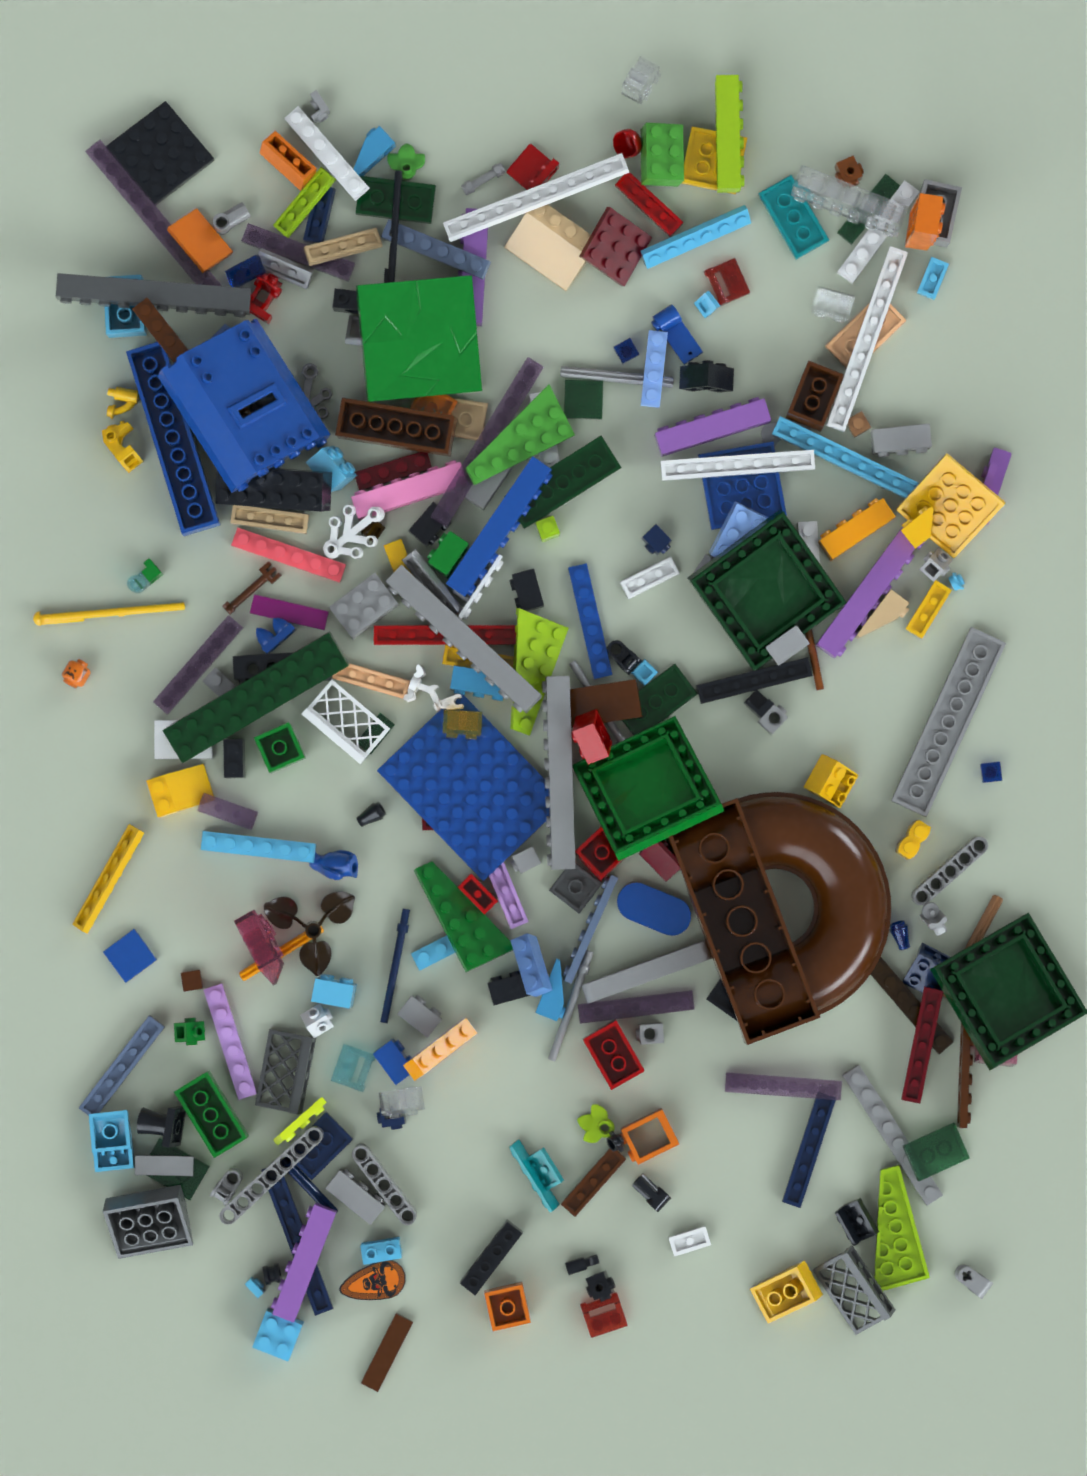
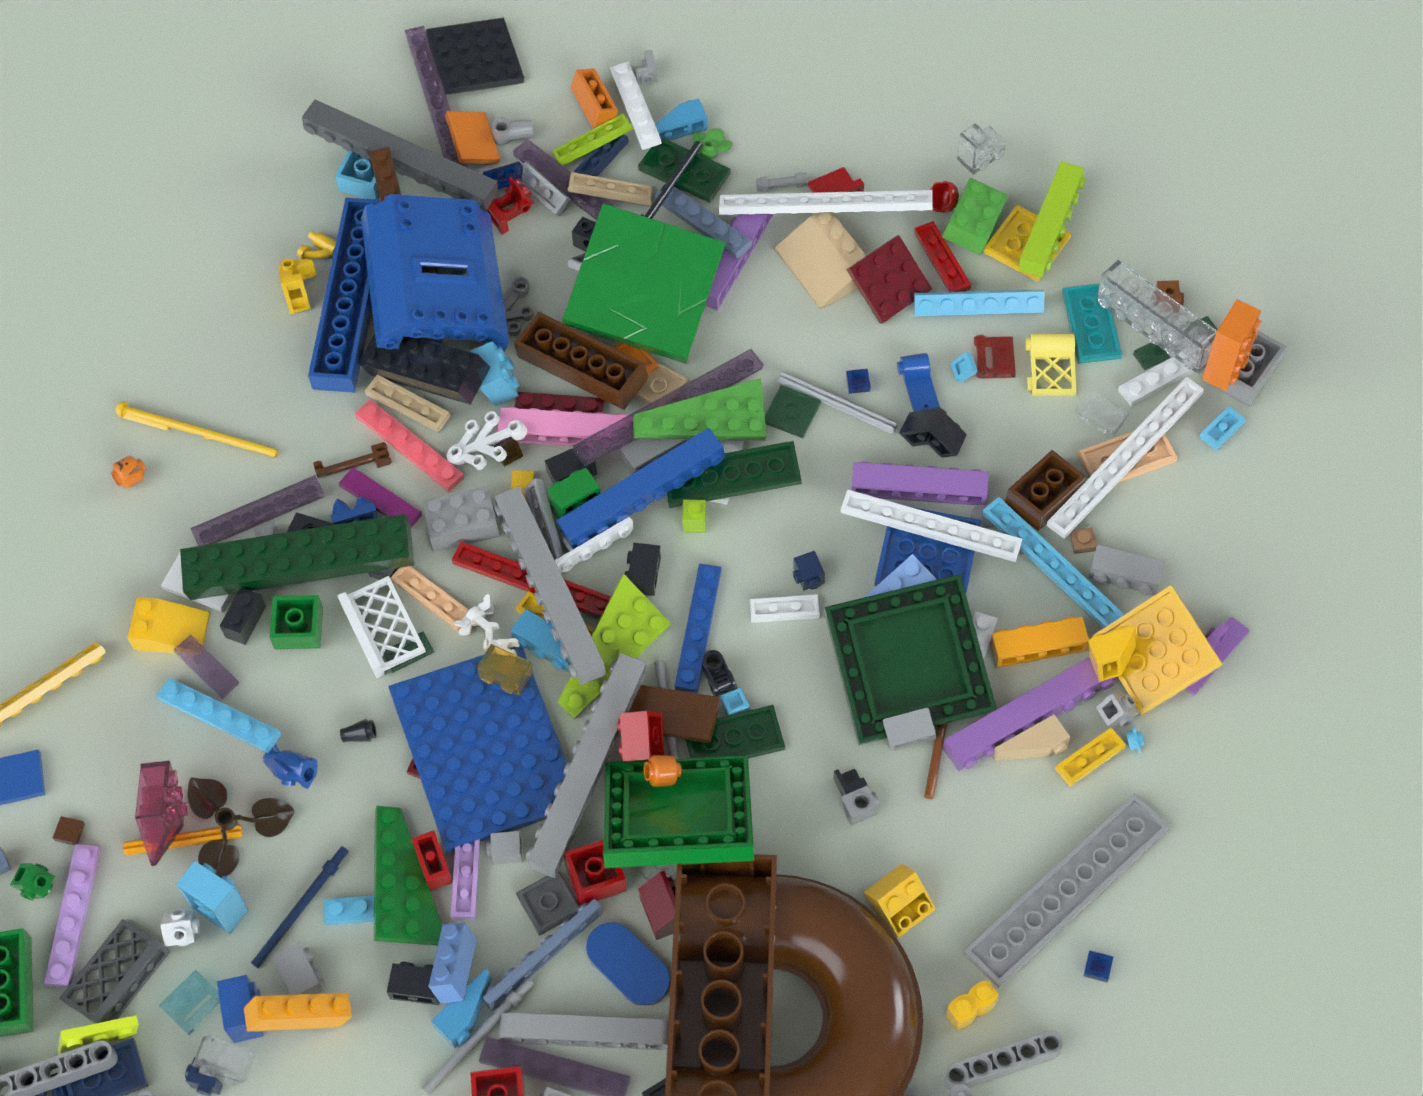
camera: 30 degrees right, 25 degrees down
leg [127,558,163,593] -> none
light blue plate [641,330,668,408] -> none
black plate [696,657,813,704] -> none
none -> orange head [644,755,681,787]
none -> light yellow piece [1025,333,1076,396]

